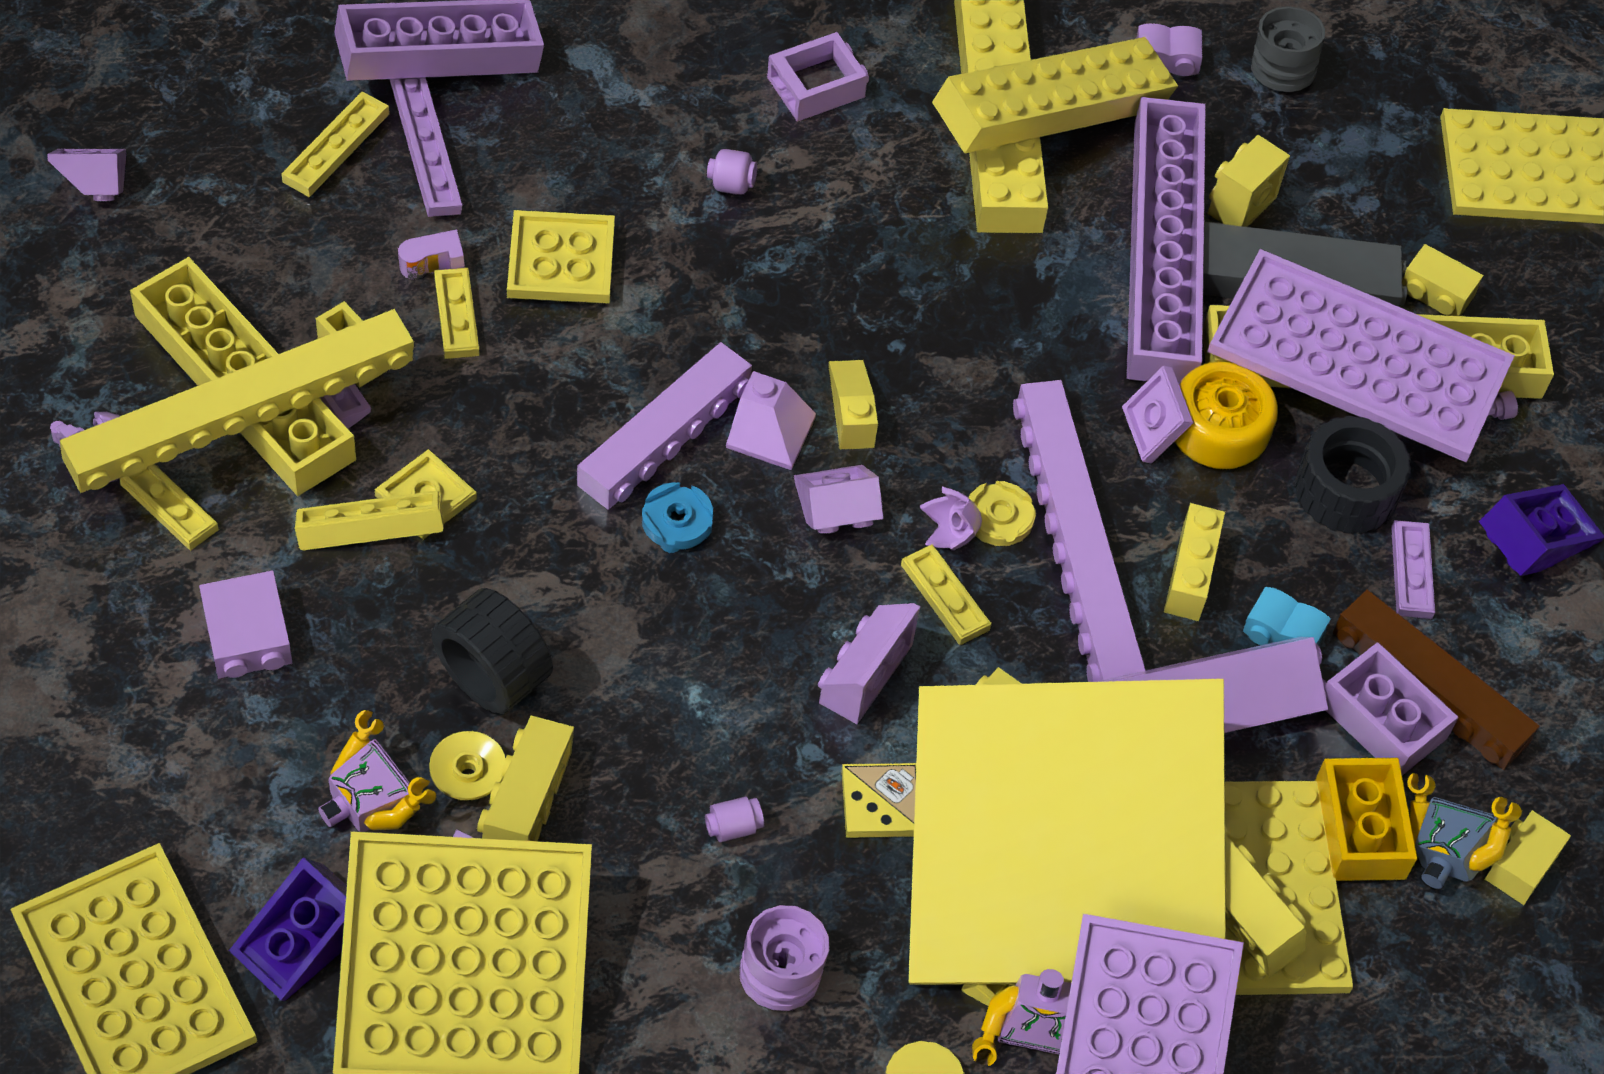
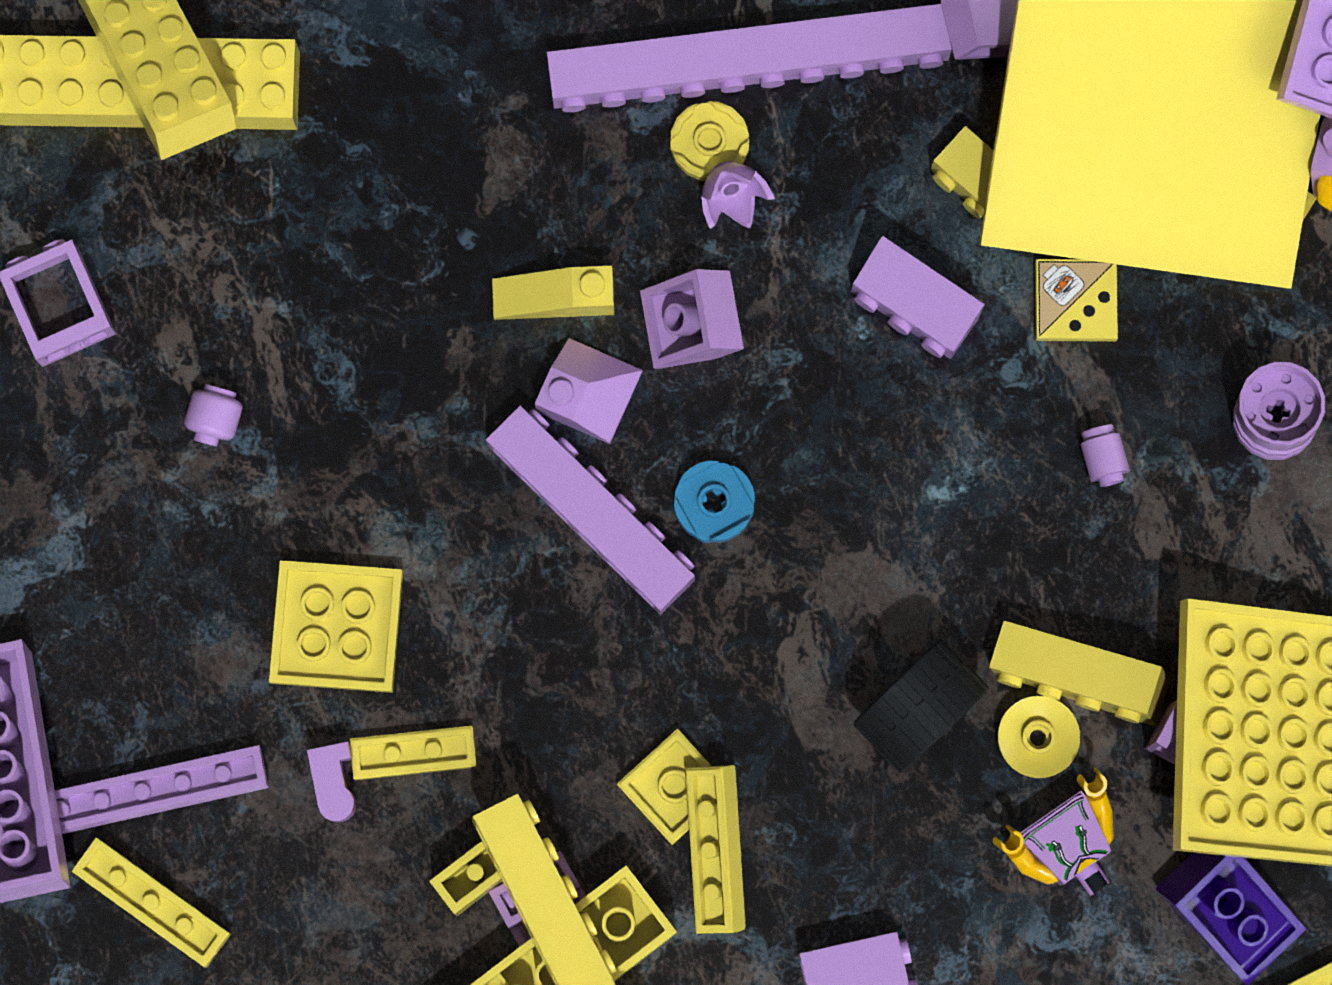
camera: 80 degrees left, 25 degrees up
light yellow tile [901,544,991,645] -> none

